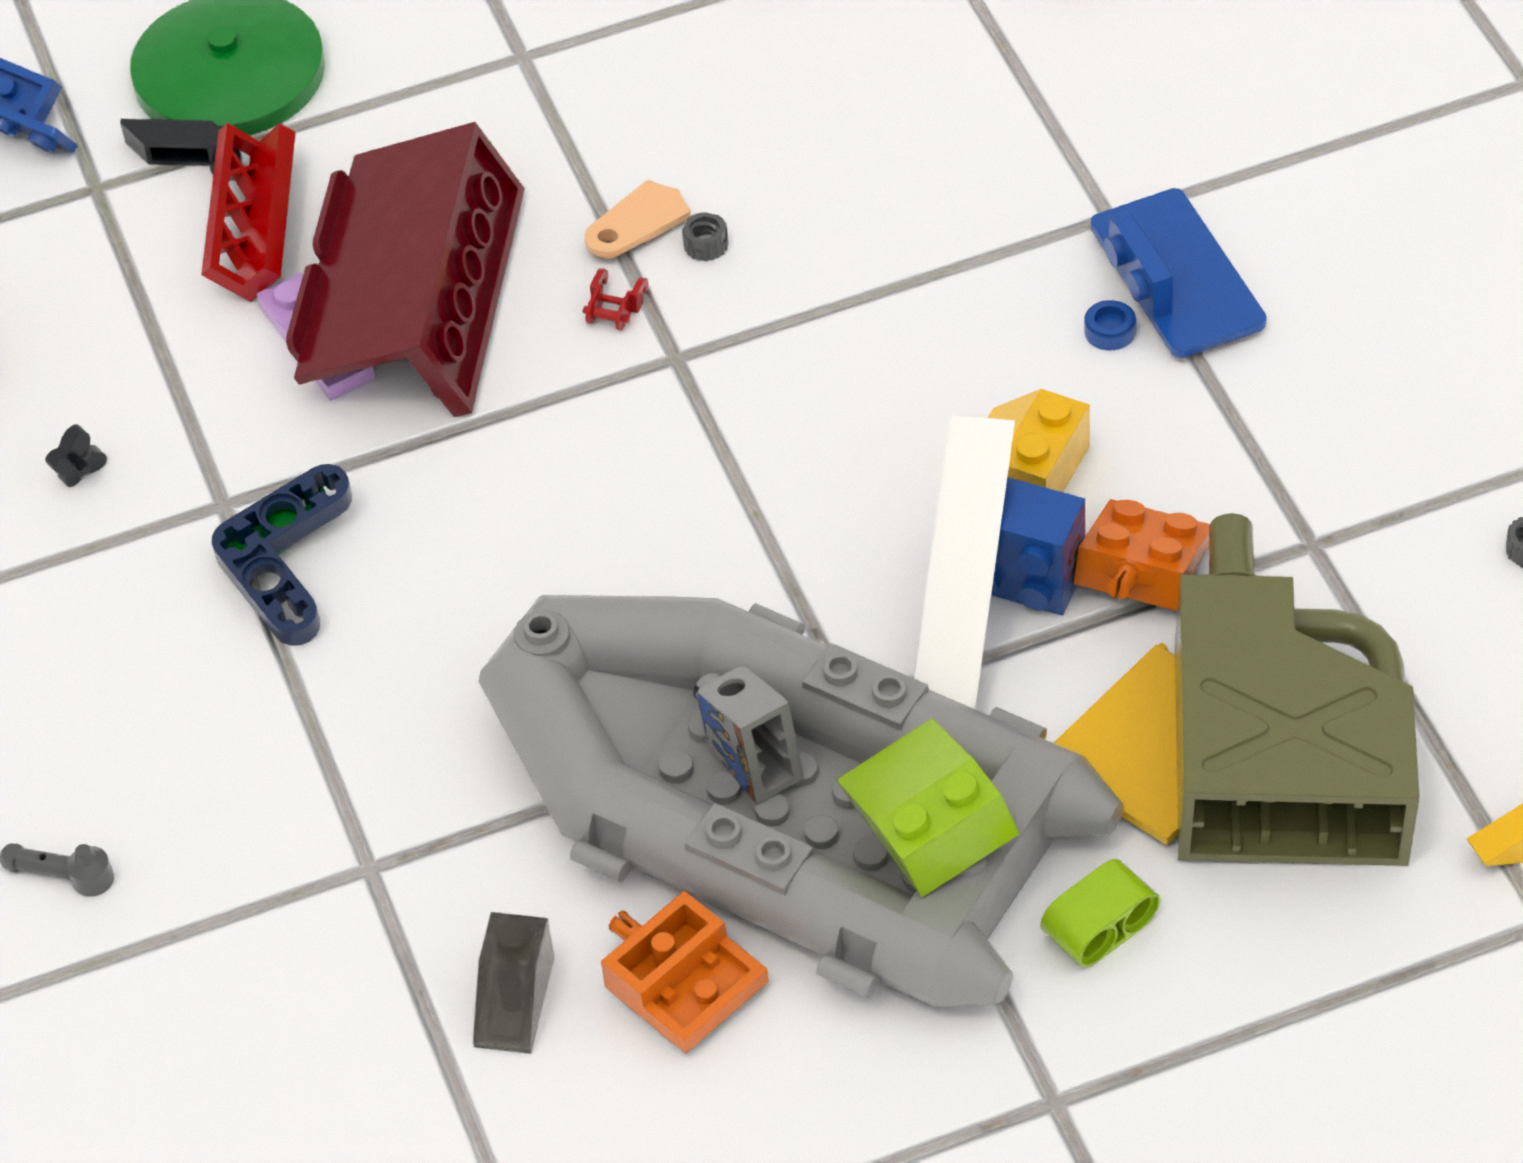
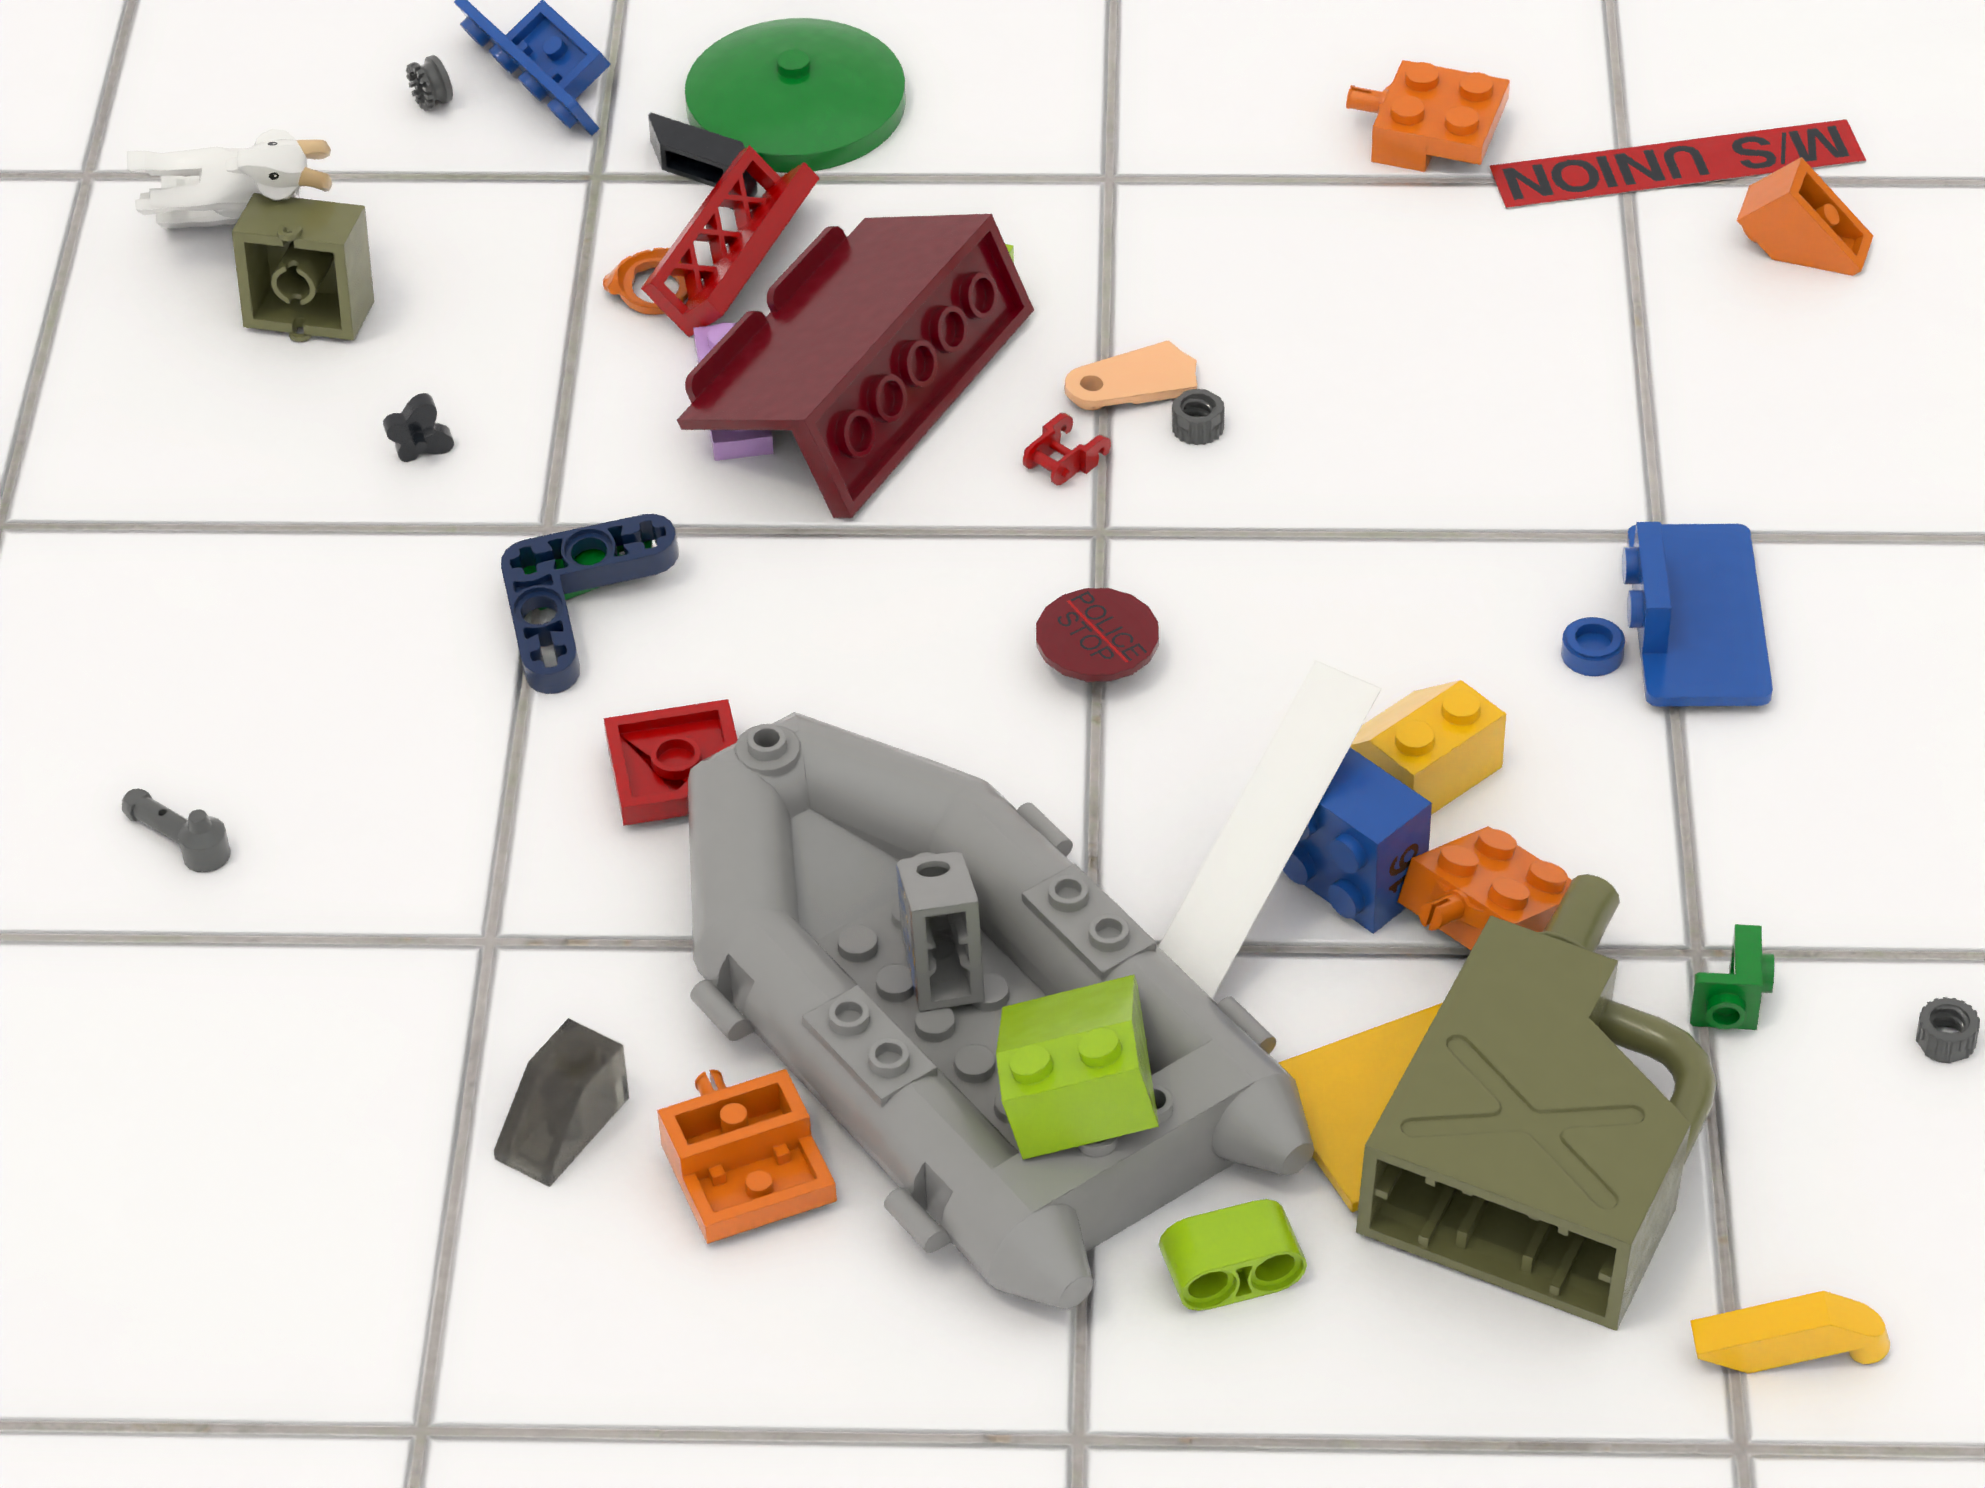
camera: 20 degrees right, 5 degrees down
none -> orange piece [603,247,688,315]
none -> red plate [603,699,738,826]
none -> dark red piece [1036,588,1159,682]
none -> green bracket [1690,924,1774,1030]

